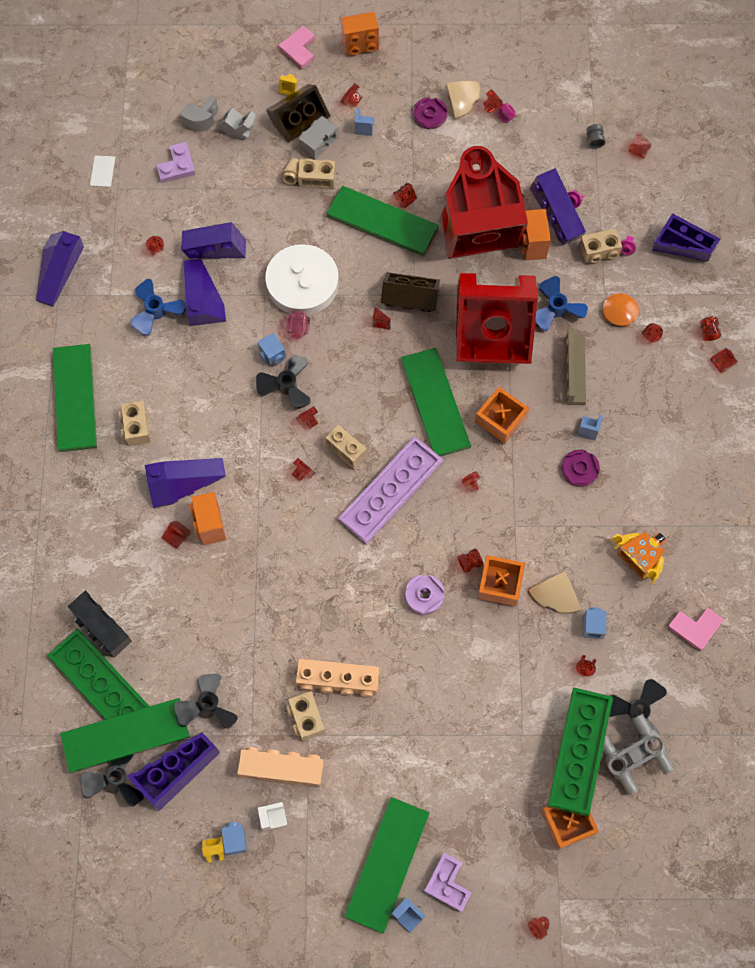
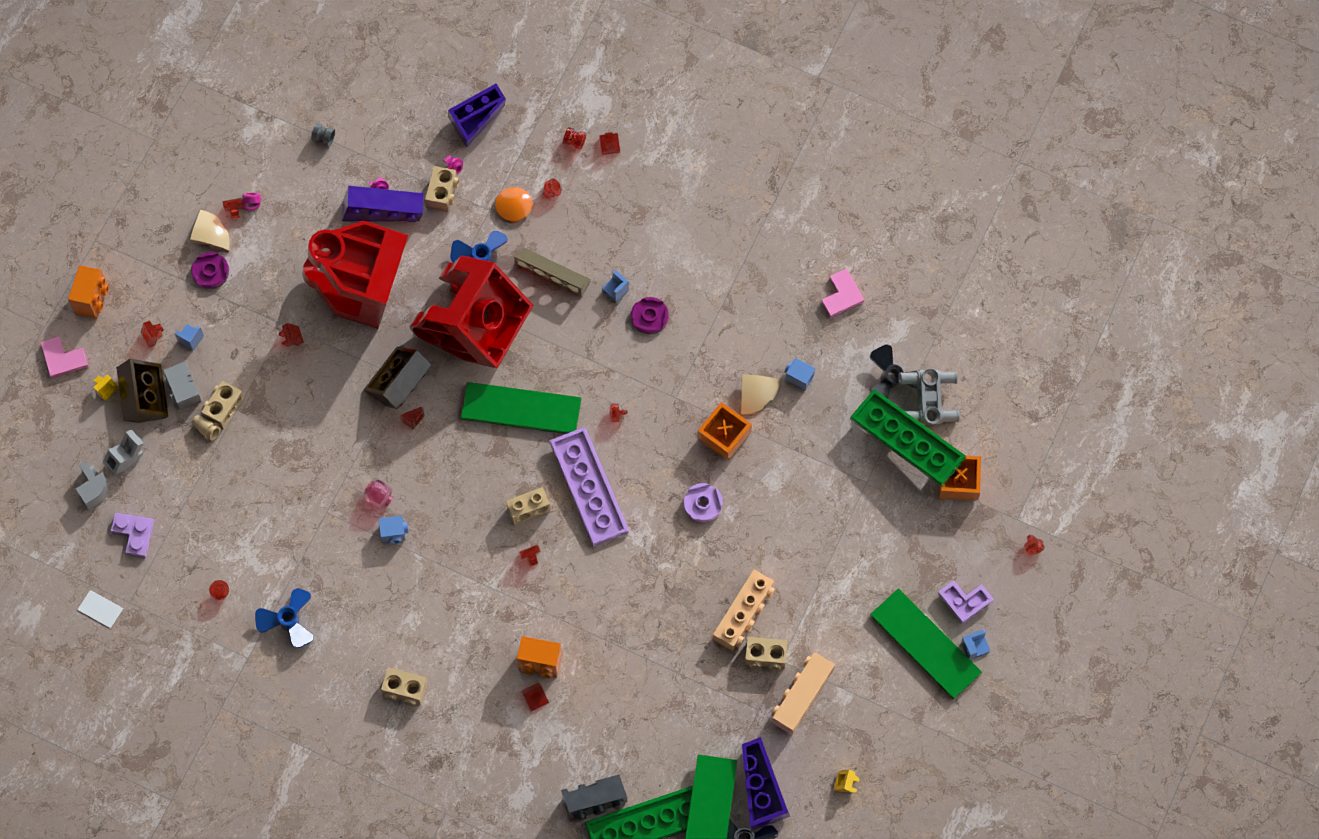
camera: 65 degrees left, 0 degrees up
dark purple wedge [36,231,84,307] -> none
green tile [53,344,97,452] -> none
dark purple wedge [145,458,226,508] -> none
black piece [174,674,238,729] -> none
dark purple wedge [181,222,246,259] -> none
dark purple wedge [183,259,226,326] -> none
medium blue brick [222,822,248,856] -> none
black piece [256,356,311,409] -> none
white panel [258,802,287,831] -> none
white brick [266,244,339,316] -> none
clear red tile [296,406,318,429] -> none
green tile [327,185,439,256] -> none
clear red wheel [457,548,484,573] -> none
orange brick [475,387,529,444] -> none
orange brick [521,209,551,261] -> none
clear red plate [576,655,596,676] -> none
torso [609,532,666,585] -> none
clear red slope [628,132,652,159] -> none

